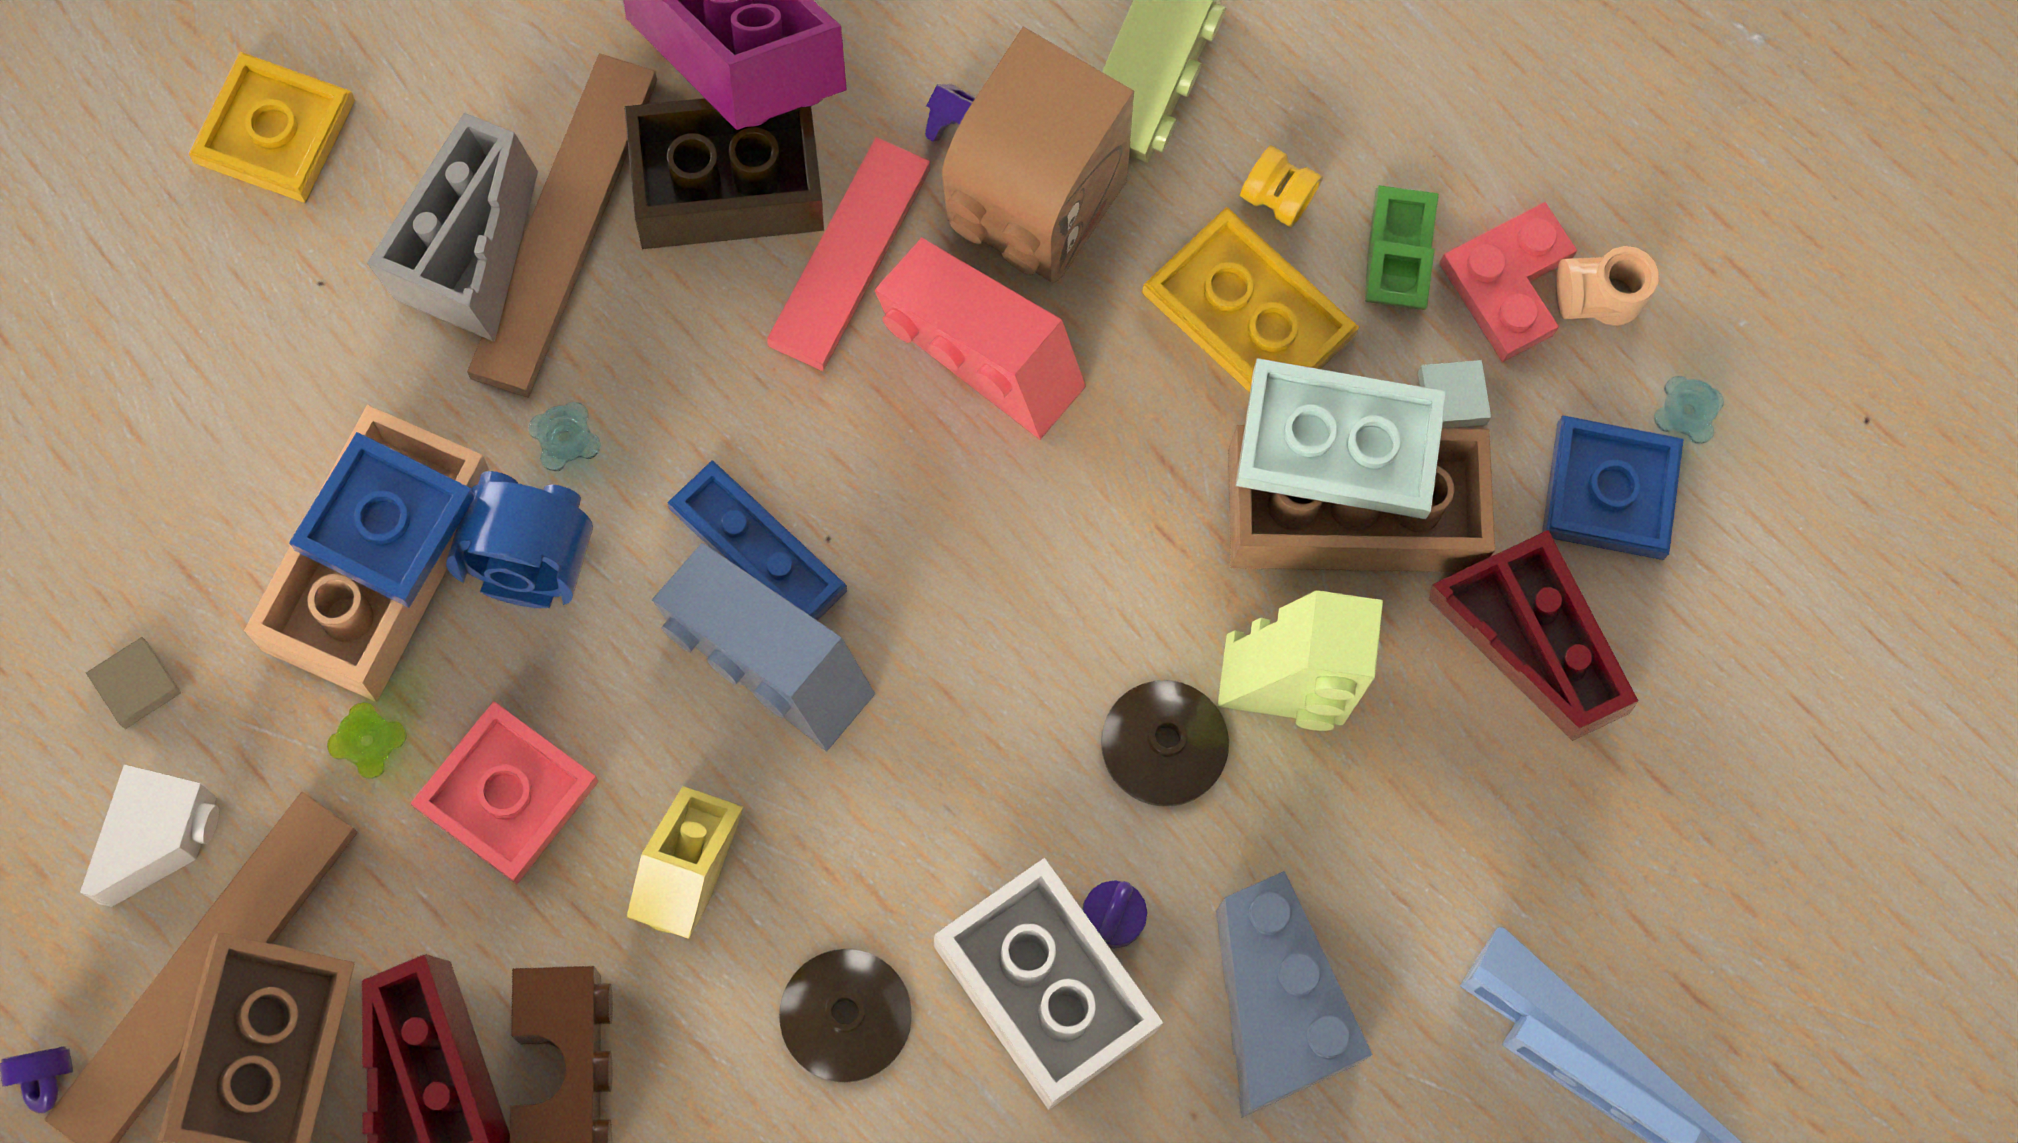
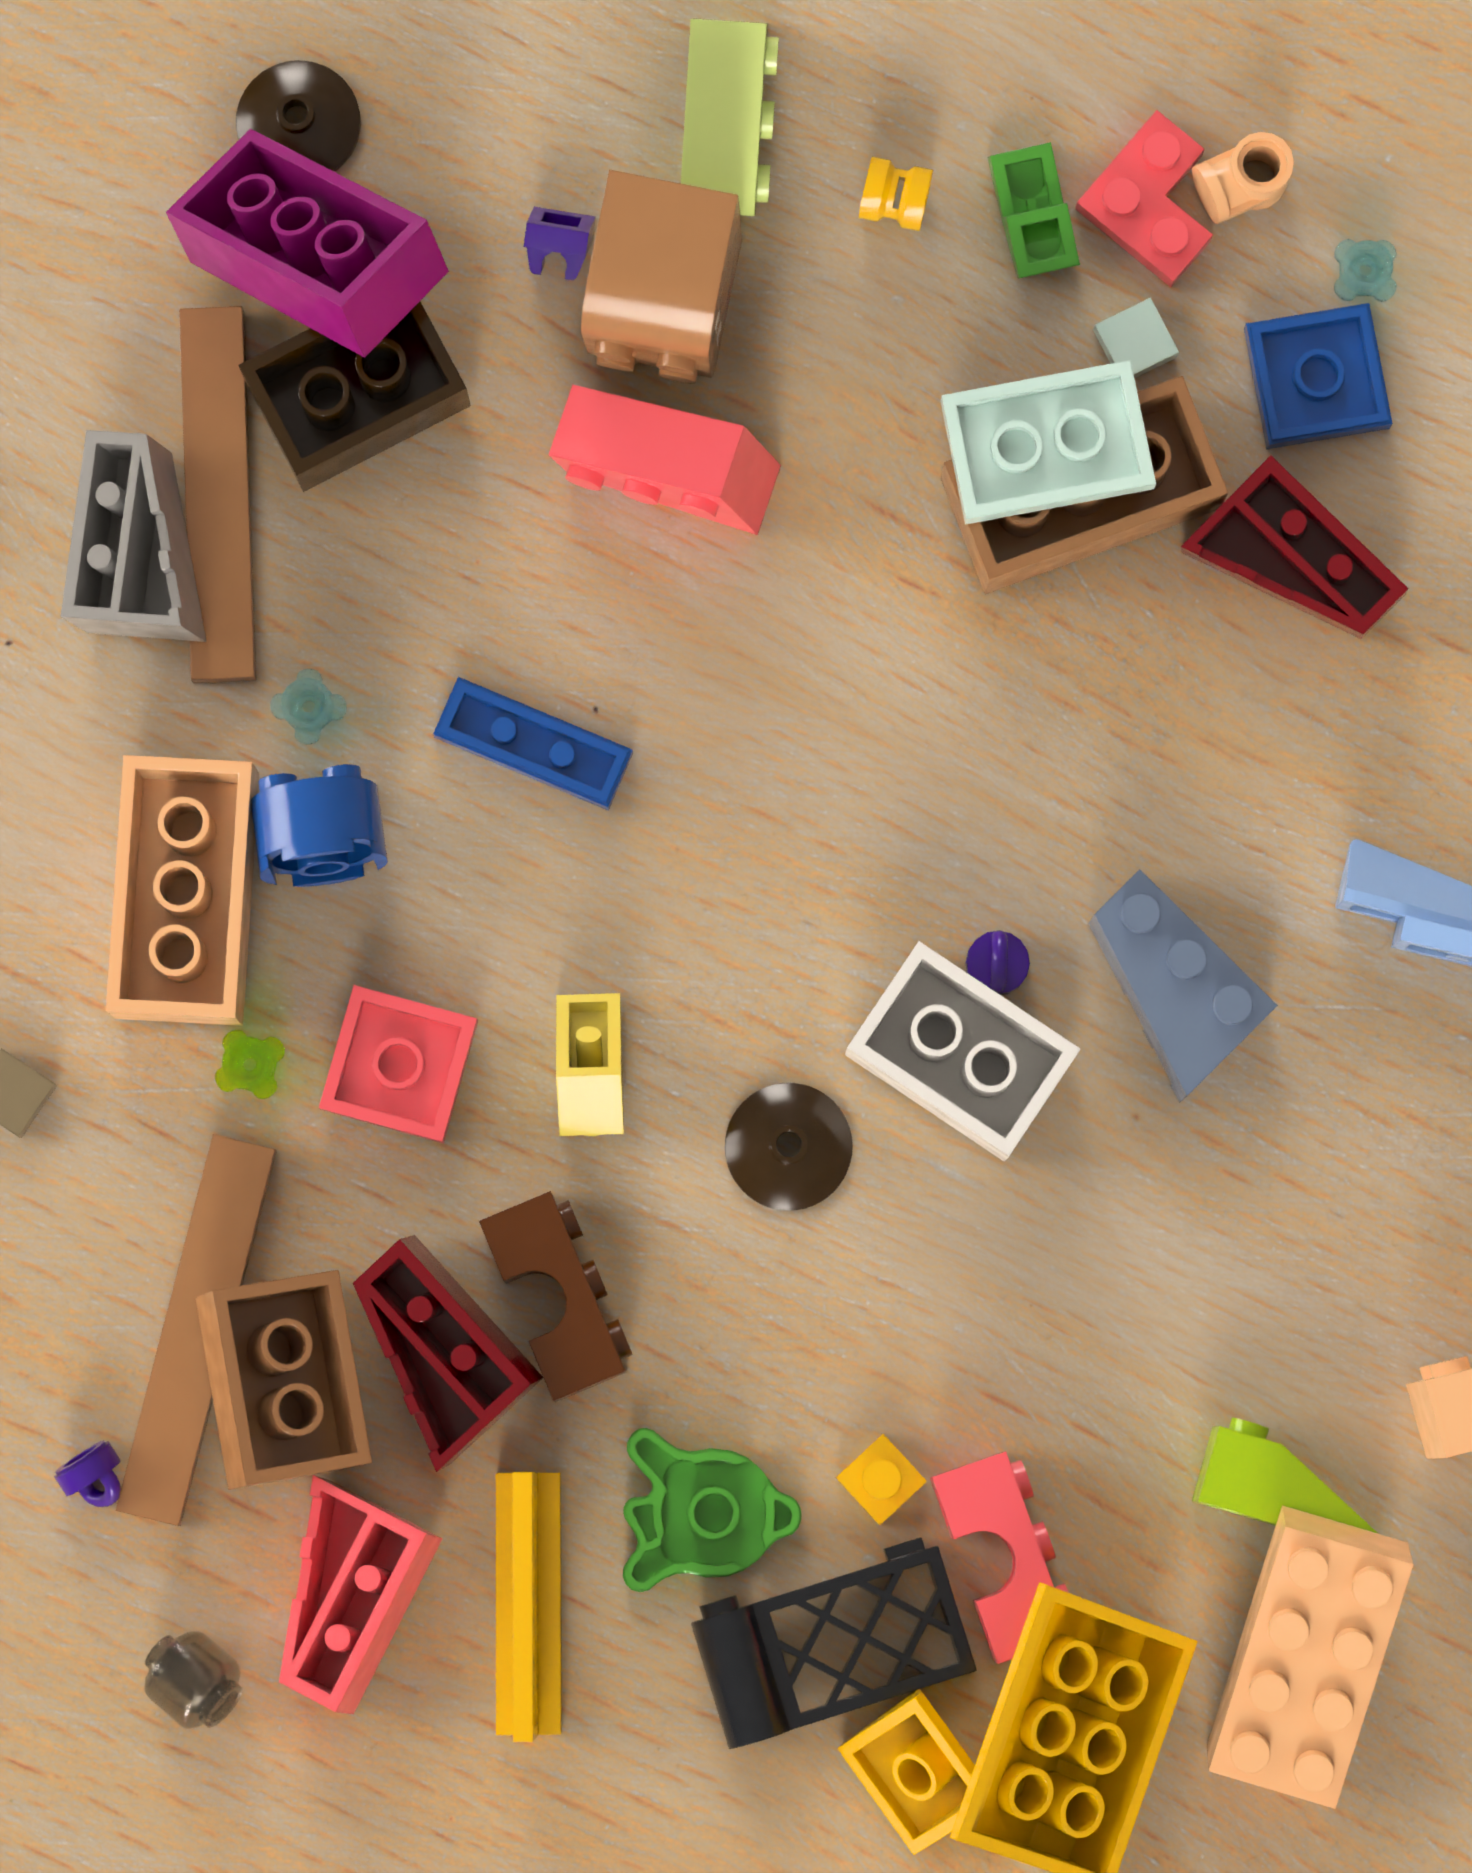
camera: 15 degrees left, 10 degrees up
white slope [80,765,219,907] -> none
blue plate [289,432,475,608] -> none
sand blue wedge [652,543,875,752] -> none
coral tile [767,137,930,372] -> none
dark brown dish [1101,680,1229,806] -> none
yellow tile [1142,207,1359,393] -> none
yellowish green wedge [1217,590,1383,731] -> none

